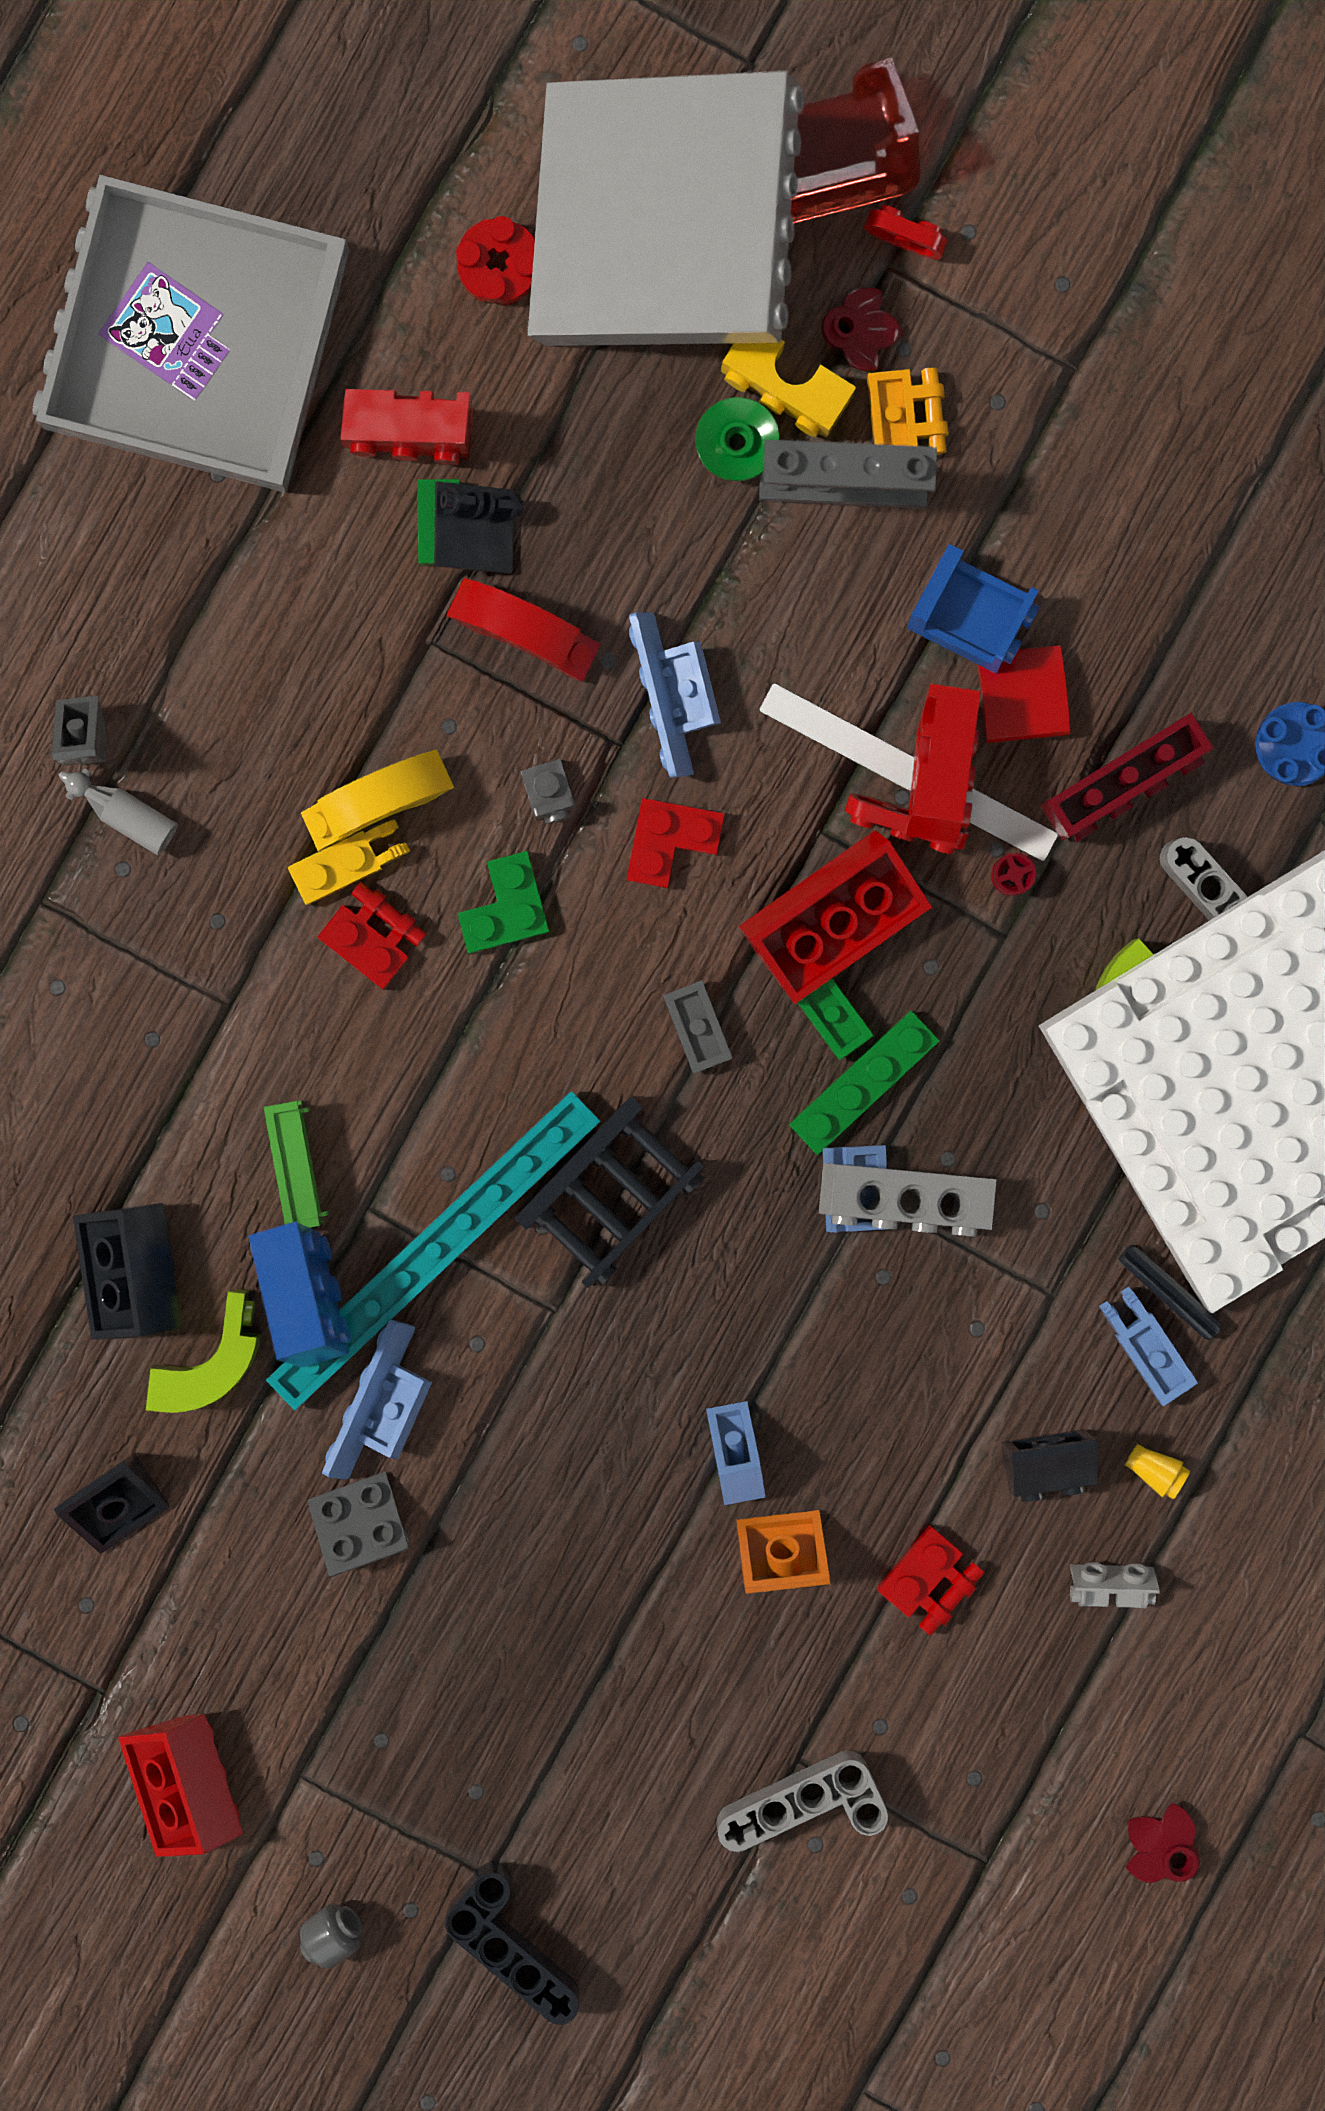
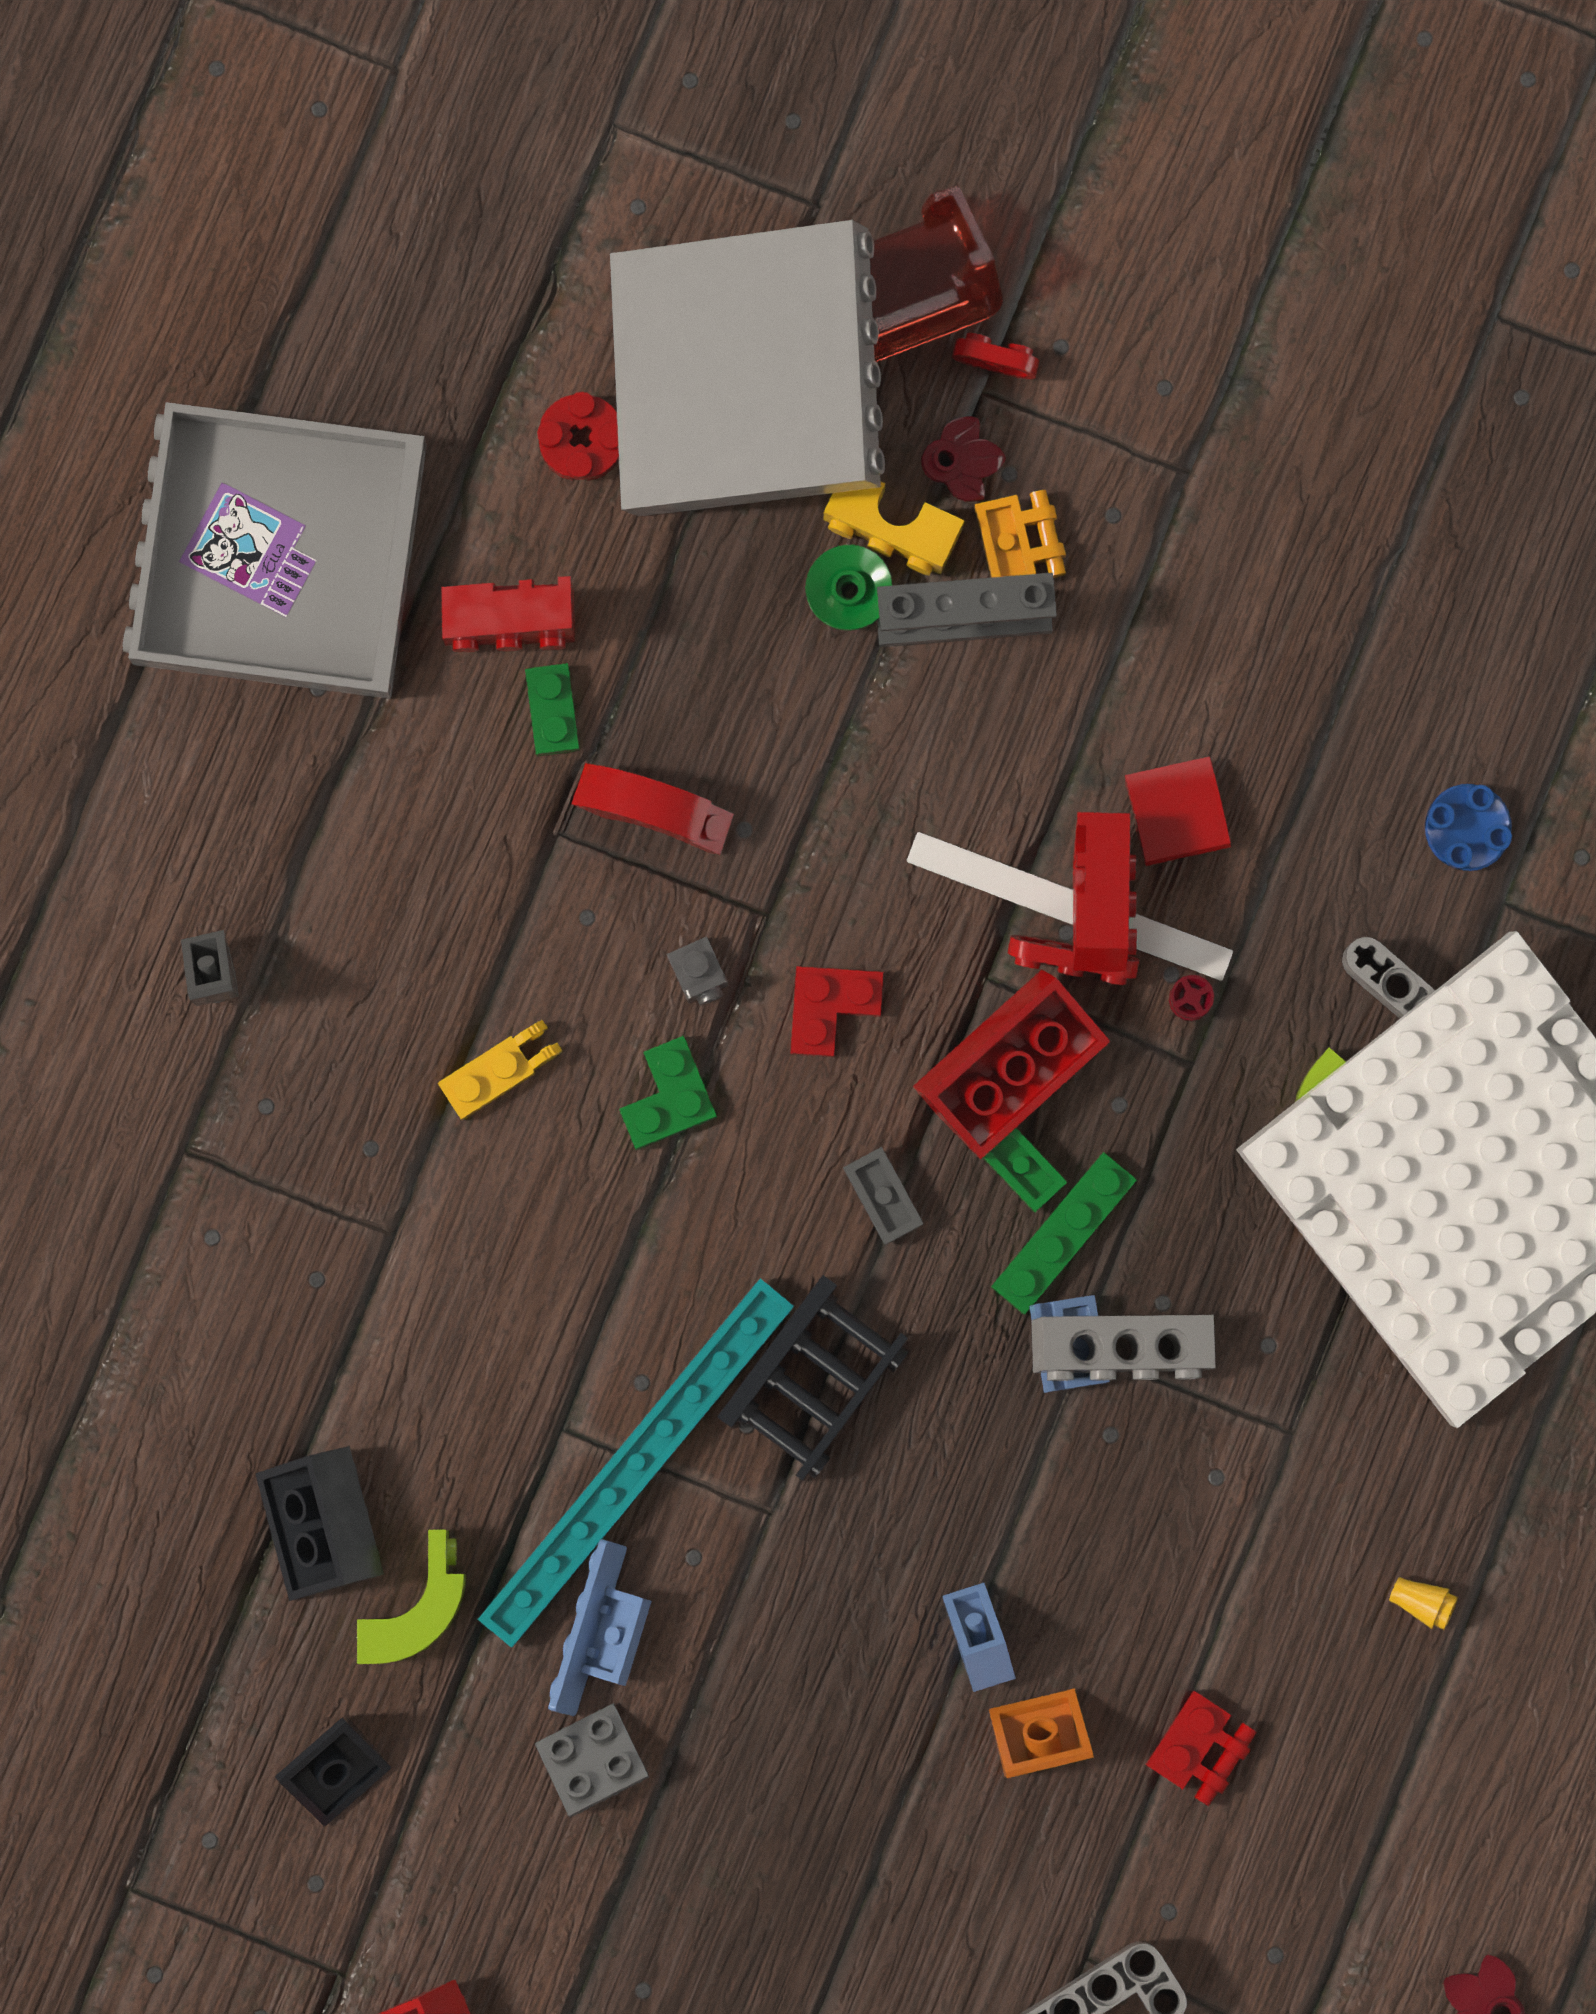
camera: 10 degrees left, 5 degrees down
light grey wheel [58,769,178,856] -> none
blue brick [248,1221,351,1367] -> none
bright green container [264,1100,329,1228] -> none
yellow arch [301,749,454,851] -> none
red plate [317,882,427,990] -> none
black hinge [434,481,524,574] -> none
medium blue bracket [629,612,721,778] -> none
blue panel [907,544,1040,674] -> none
black slope [1001,1429,1098,1502] -> none
dark red brick [1040,713,1213,842] -> none
light grey hinge [1070,1562,1160,1608] -> none
medium blue hinge [1099,1286,1198,1406] -> none
black axle [1119,1244,1222,1340] -> none

